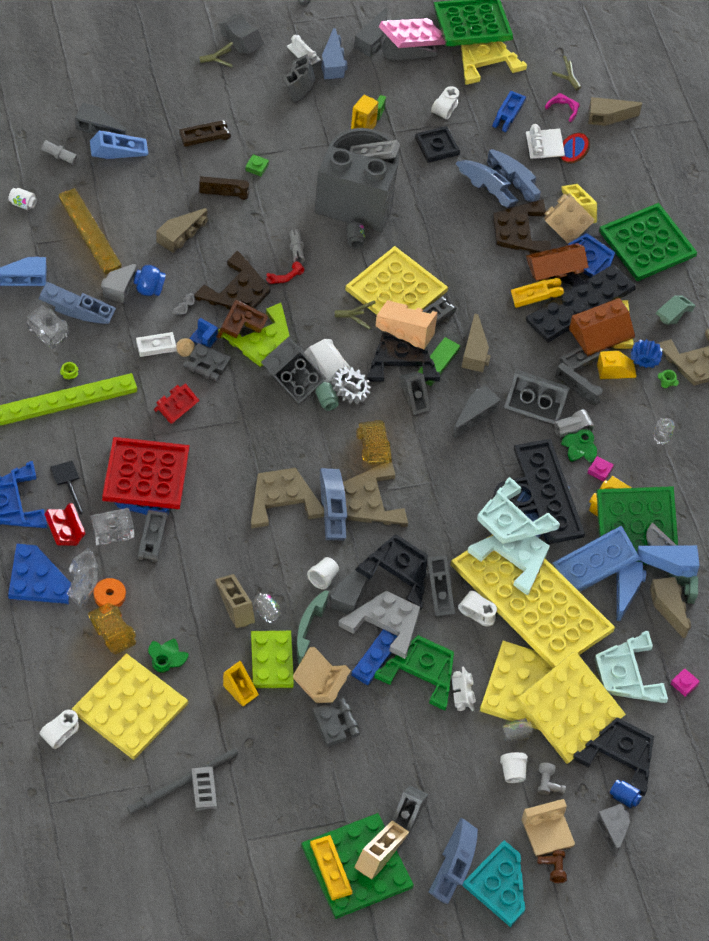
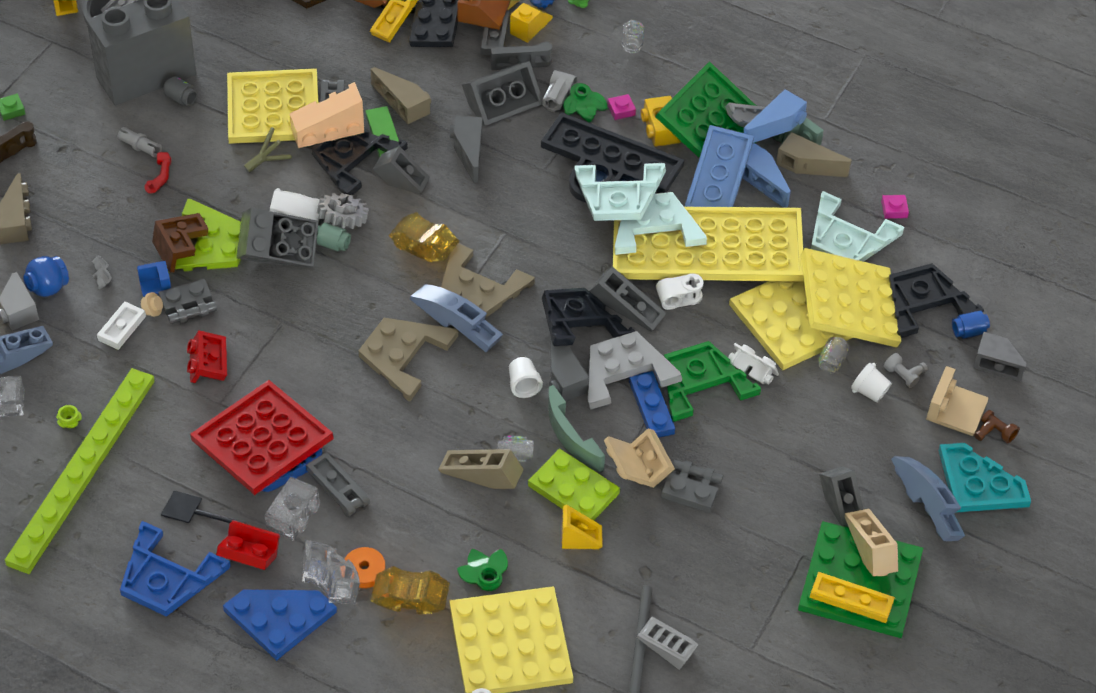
camera: 45 degrees left, 5 degrees down
dark brown wing [194,251,271,310] -> none

